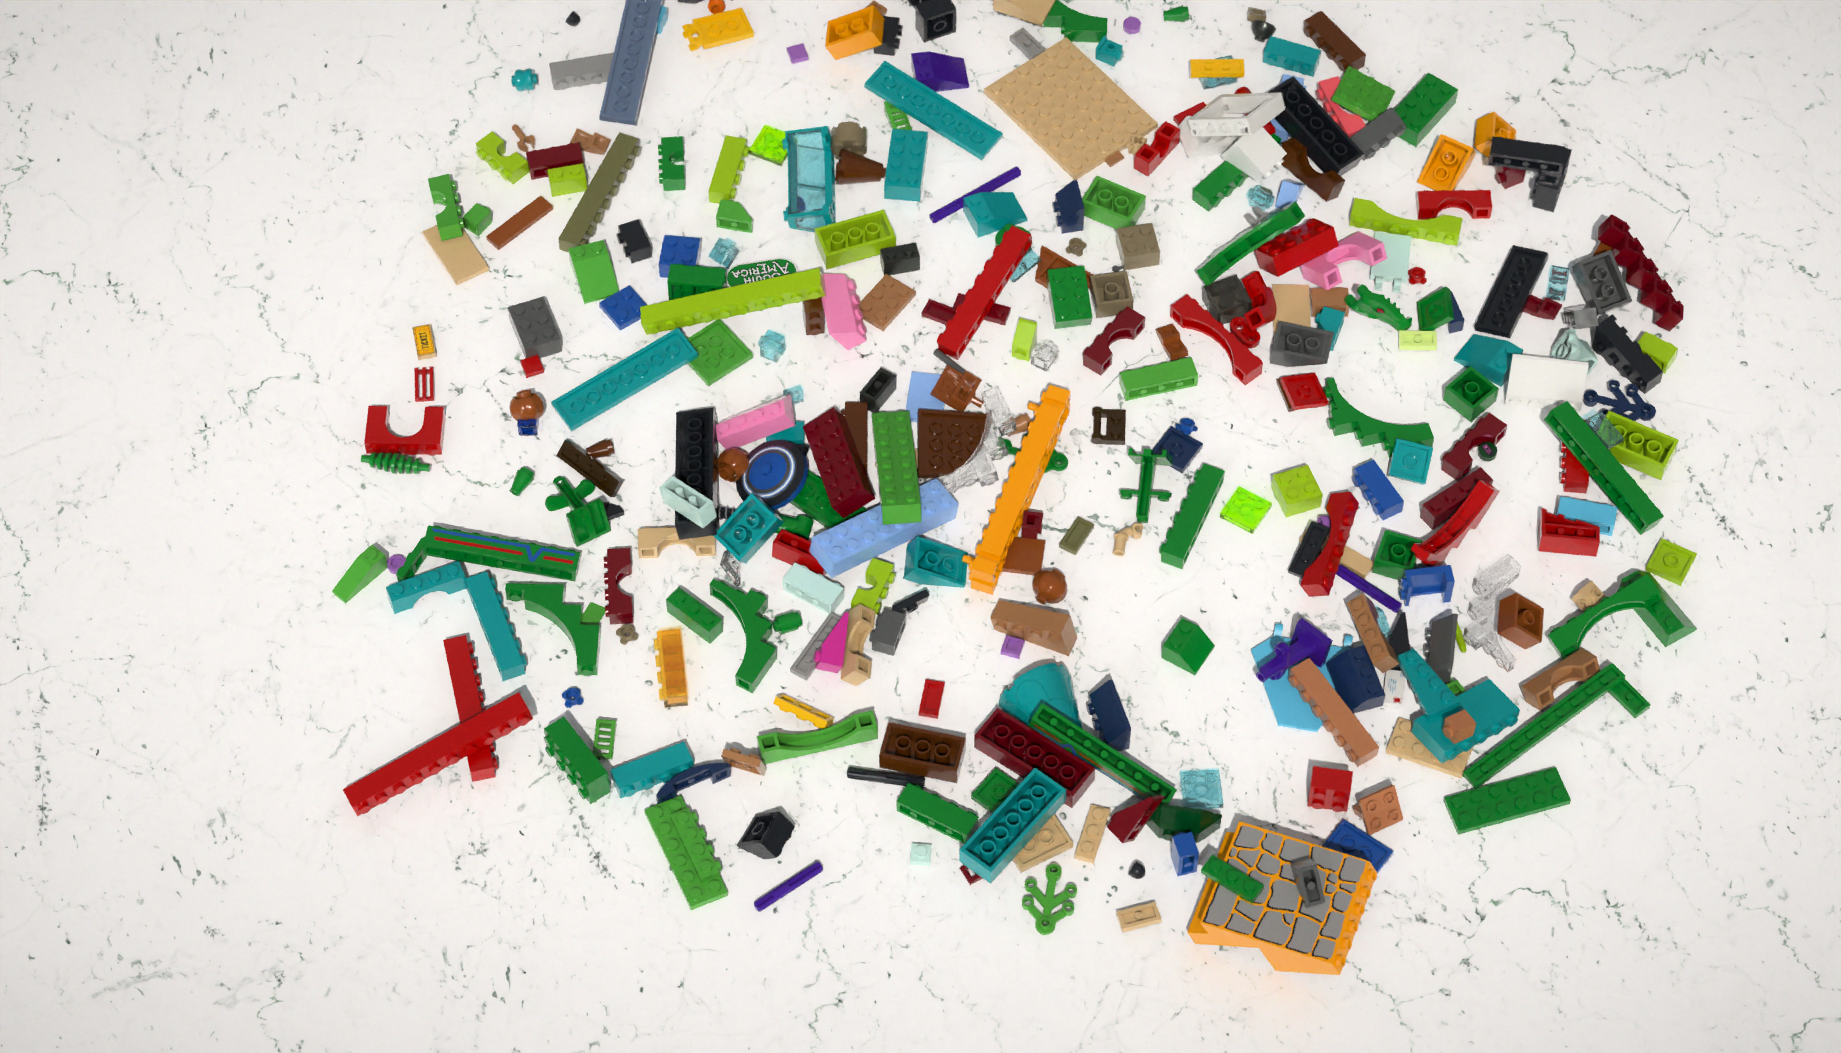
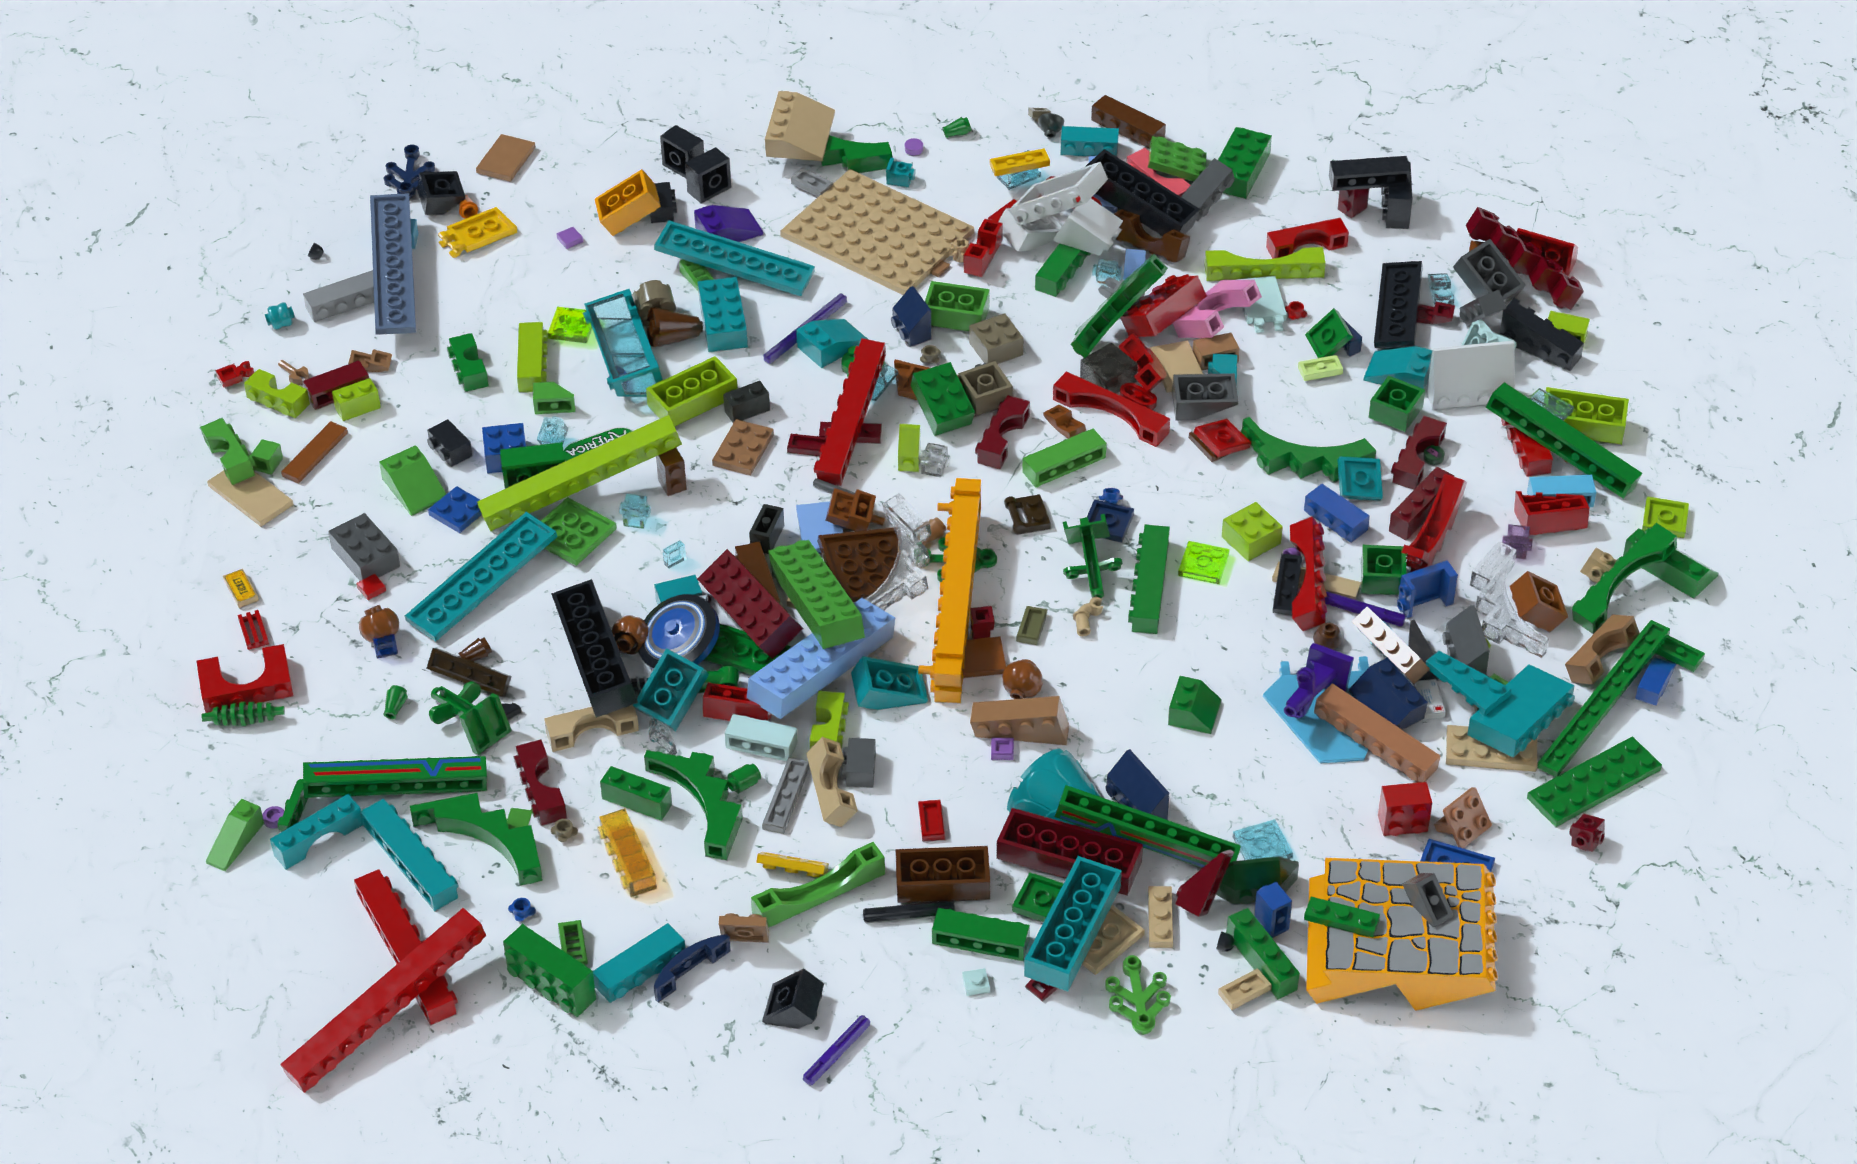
camera: 15 degrees left, 10 degrees down
olive brick [558,132,641,253] -> none
bright green plate [644,795,728,910] -> none
light aqua brick [659,476,717,528] -> none
bright pink slope [716,394,795,449] -> none
dark pink slope [813,612,849,673] -> none
bright pink slope [821,274,867,350] -> none
black plate [891,590,930,613] -> none
green animal [1344,284,1412,331] -> none
light orange slope [1417,134,1476,191] -> none
nougat brick [1442,709,1476,744] -> none
light orange slope [1475,112,1516,157] -> none
dark blue plant [1583,380,1656,421] -> none
none -> red plate [215,361,254,388]
none -> green brick [1226,908,1300,1000]
none -> reddish brown cone [1313,623,1343,650]
none -> clear purple brick [1501,524,1533,559]
none -> red slope [1517,228,1579,276]
none -> dark red brick [1569,813,1605,852]
none -> blue slope [1635,657,1676,706]

